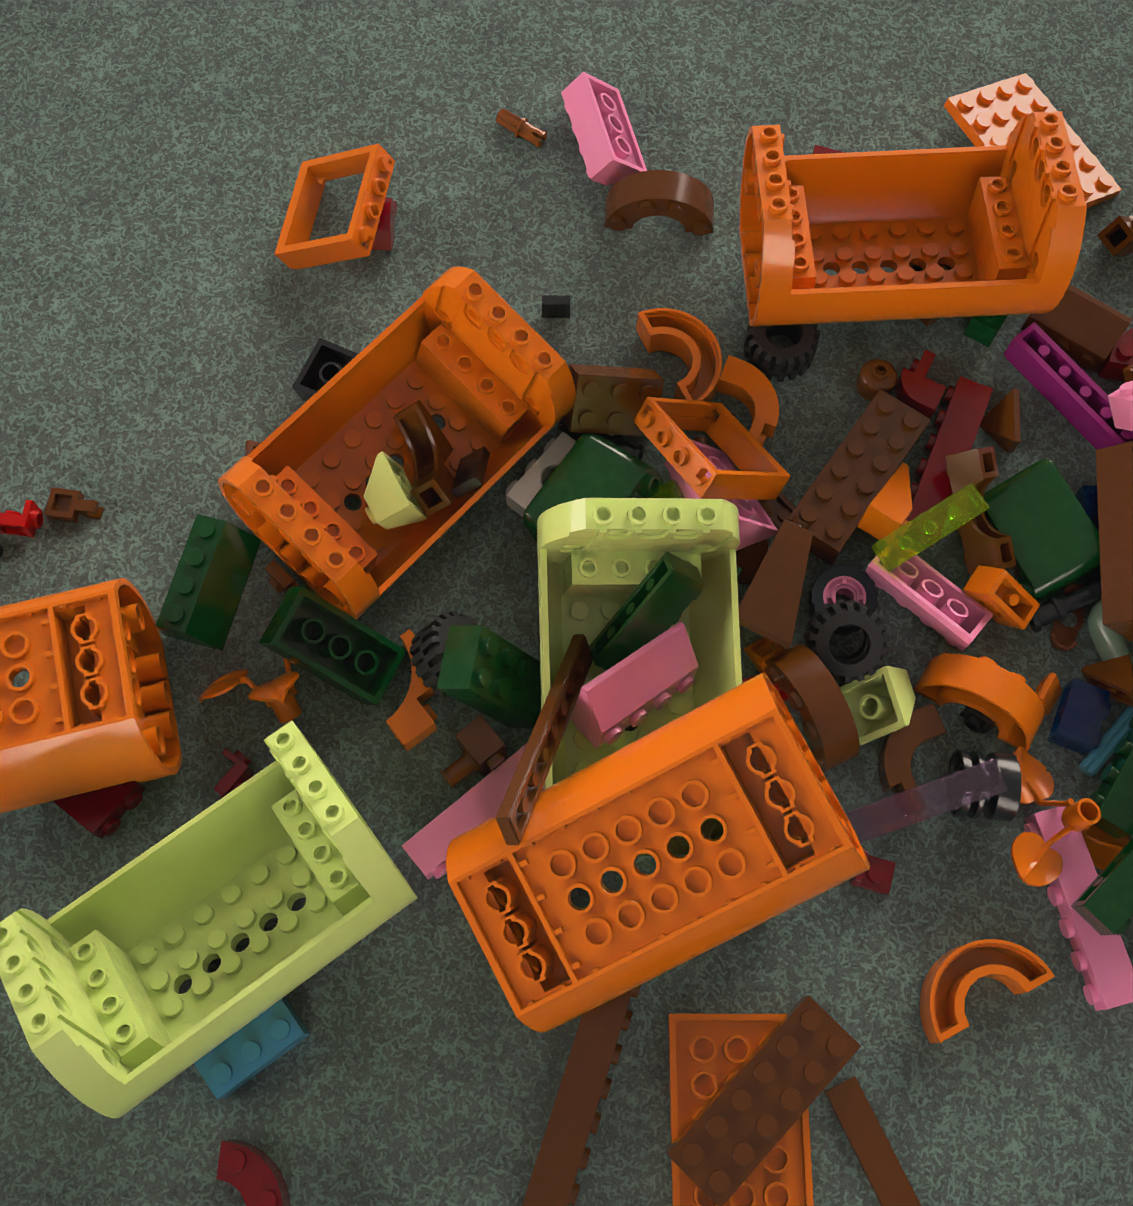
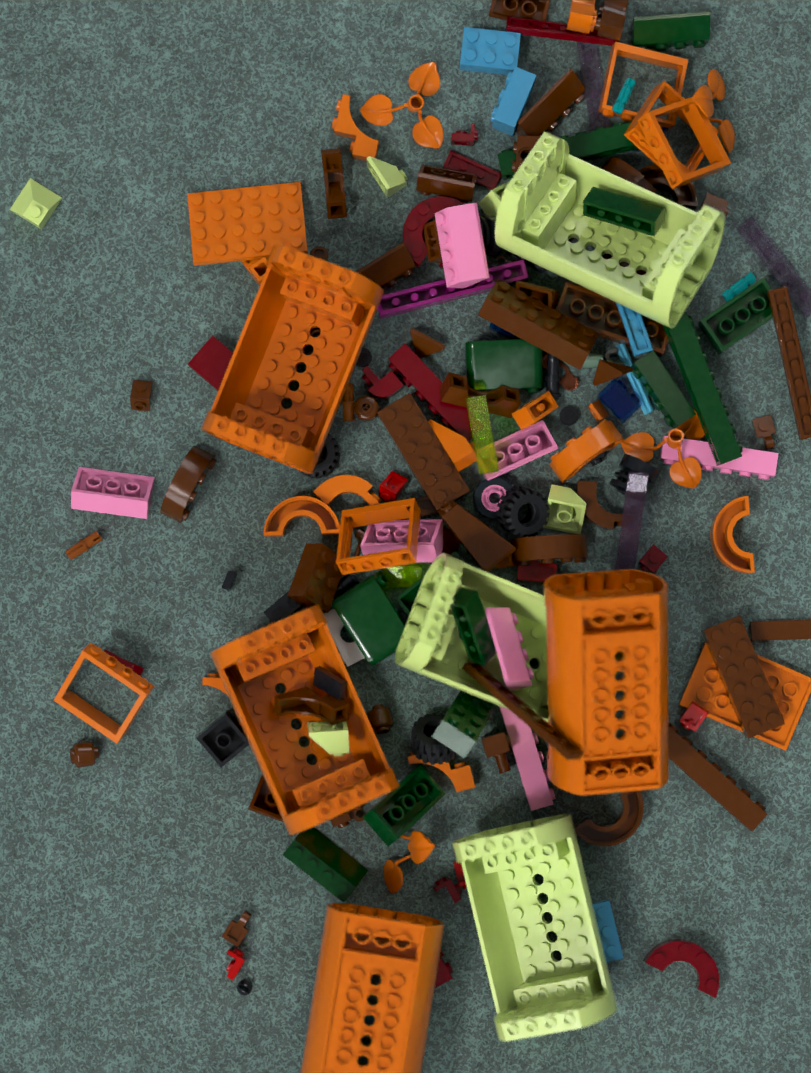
camera: 65 degrees left, 15 degrees up
none -> reddish brown head [70,741,99,768]
none -> reddish brown bracket [130,380,153,411]
none -> dark orange axle [341,383,355,422]
none -> black tile [356,348,372,367]
none -> reddish brown head [367,704,394,734]
none -> red bracket [379,471,408,502]
none -> black tile [559,406,579,426]
none -> reddish brown brick [574,790,644,846]
none -> red bracket [679,701,709,732]

